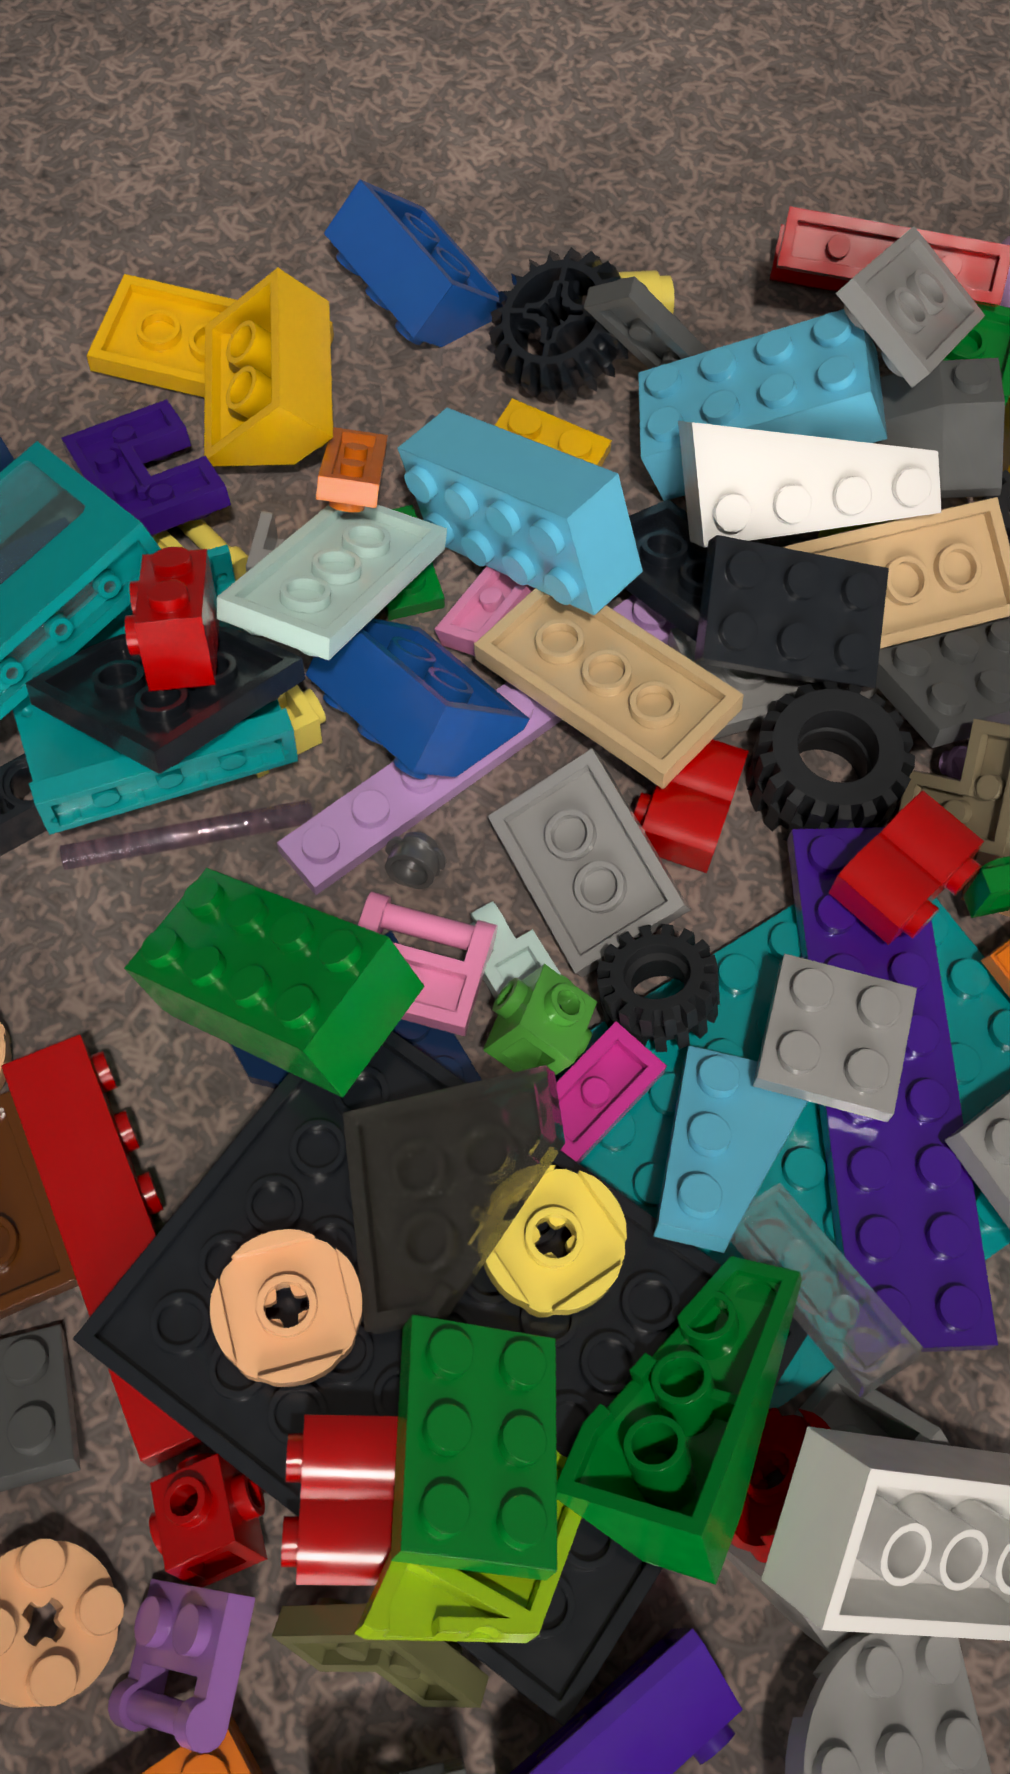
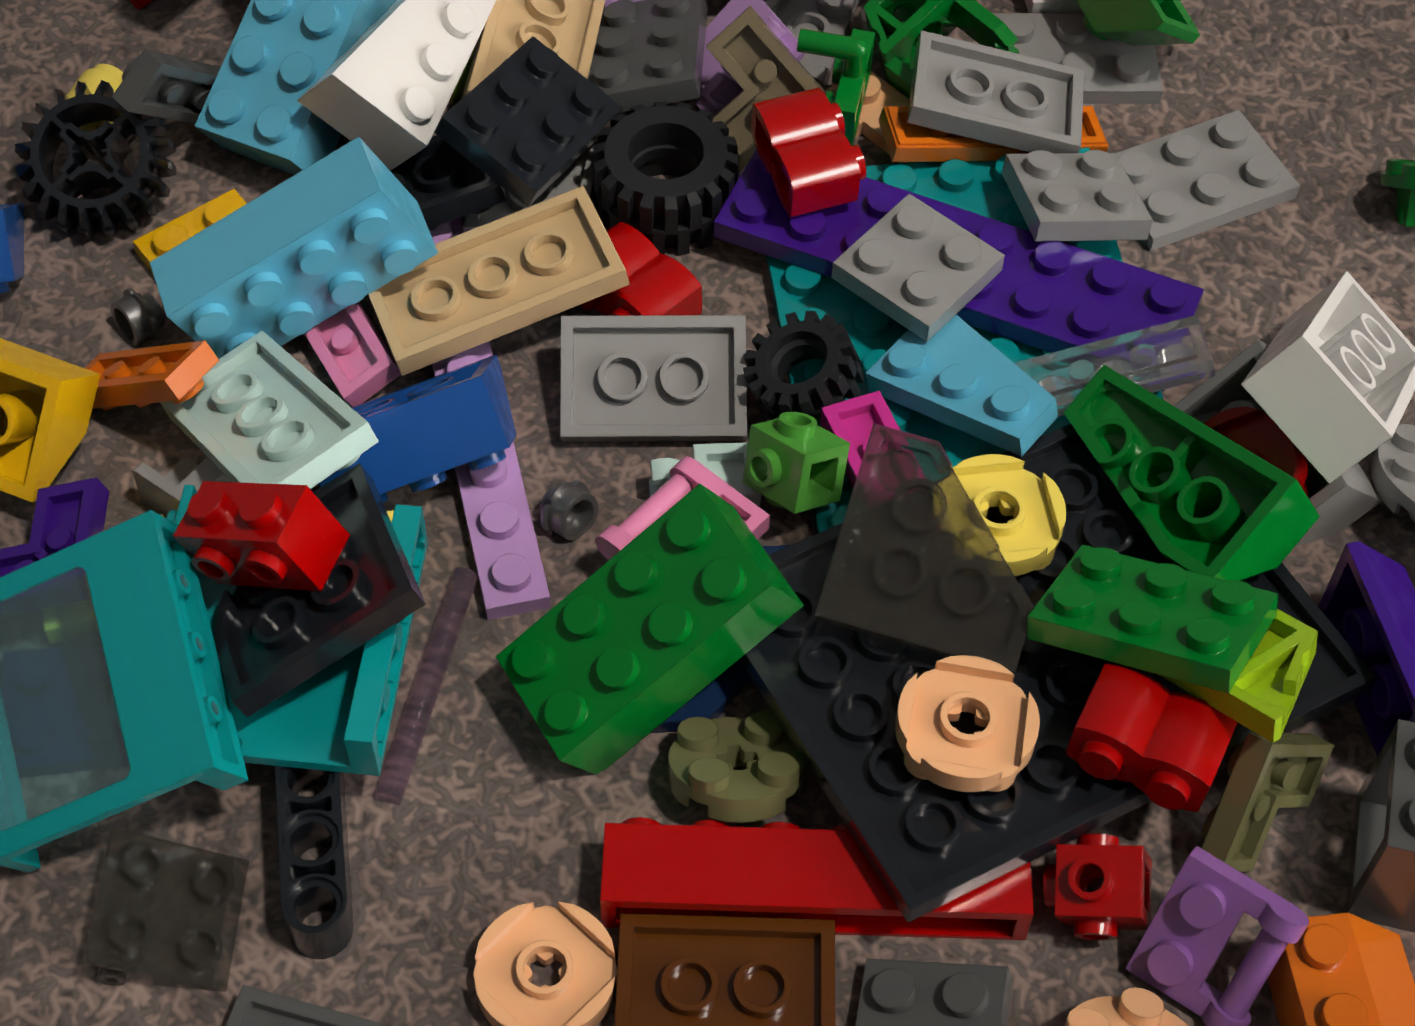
camera: 60 degrees left, 10 degrees down
none -> olive plate [668,711,806,823]

